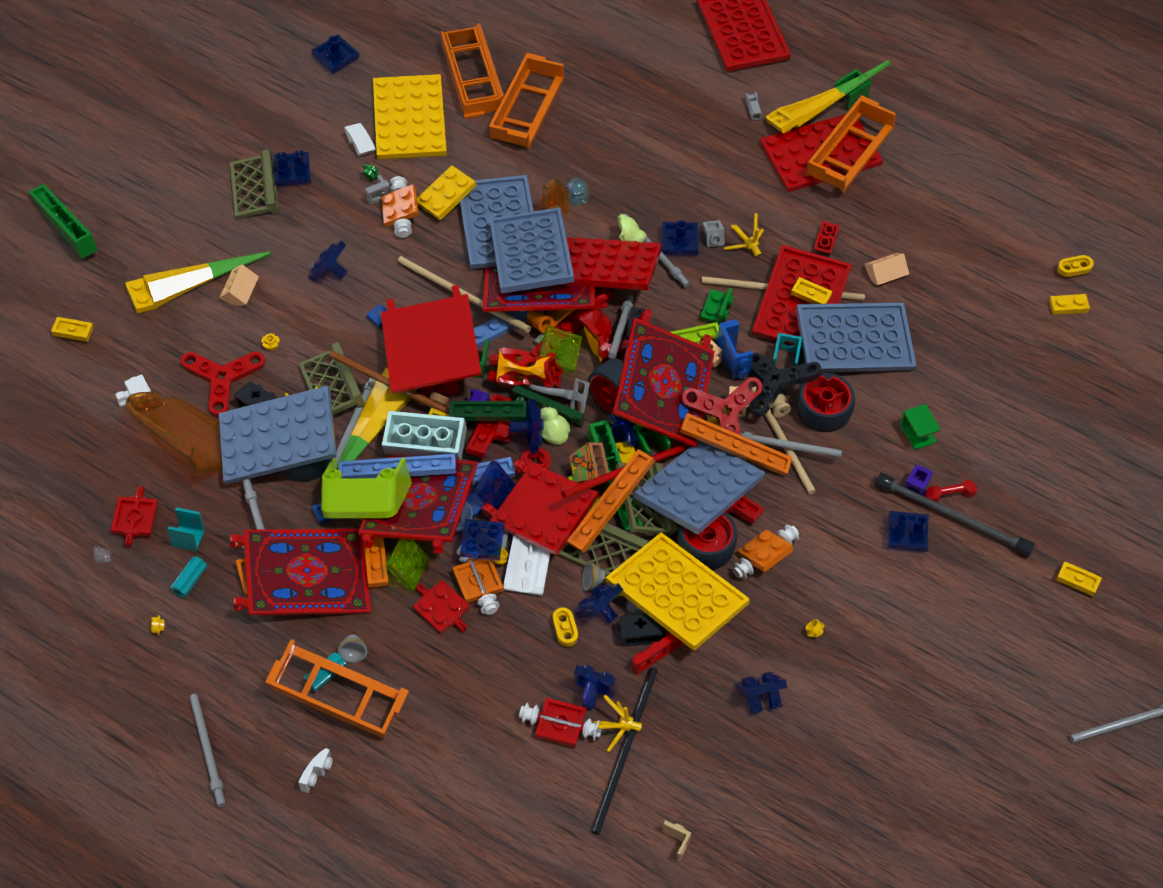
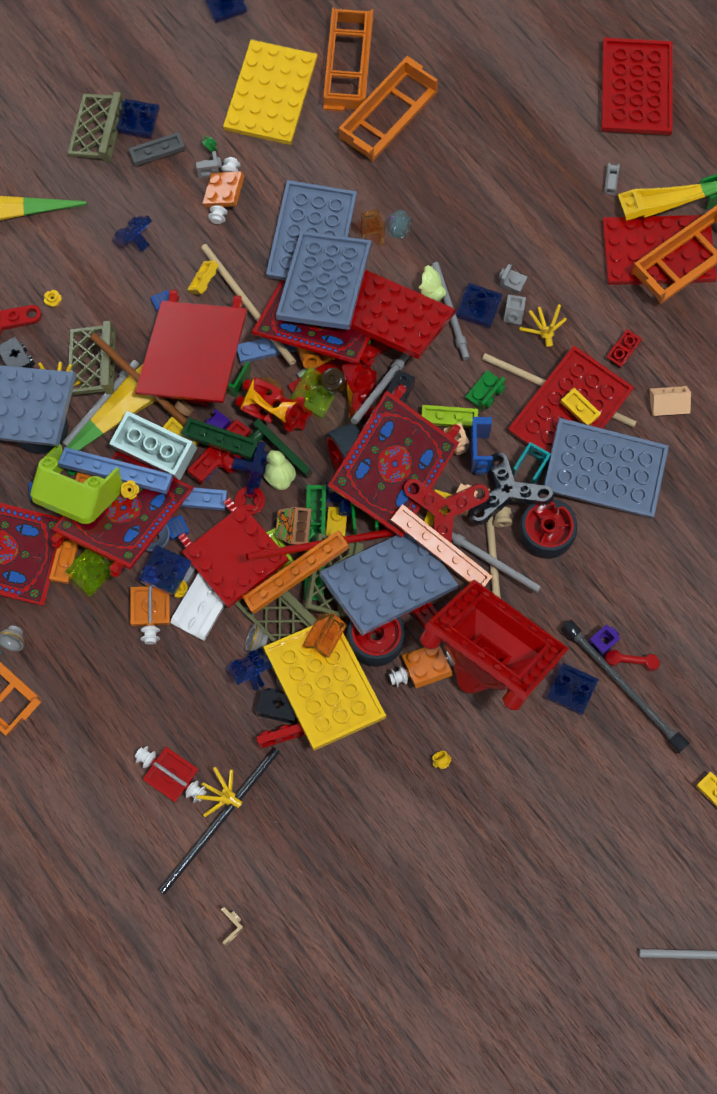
camera: 20 degrees right, 15 degrees up
light nougat brick [219,264,259,306] -> none
white slope [344,123,375,156] -> none
red plate [413,580,470,635] -> none
yellow plate [417,165,477,220] -> none
clear blue plate [474,461,516,510] -> none
light grey piece [527,378,590,413] -> none
yellow plate [553,608,578,647] -> none
clear blue plate [574,665,617,710] -> none
clear blue plate [736,672,787,714] -> none
green piece [900,404,940,450] -> none
none -> yellow plate [121,480,139,499]
none -> dark grey plate [129,132,185,166]
none -> yellow plate [187,260,219,295]
none -> clear orange panel [303,614,347,658]
none -> dark brown head [321,368,347,394]
none -> red piece [420,579,569,710]
none -> light grey bracket [499,264,527,295]

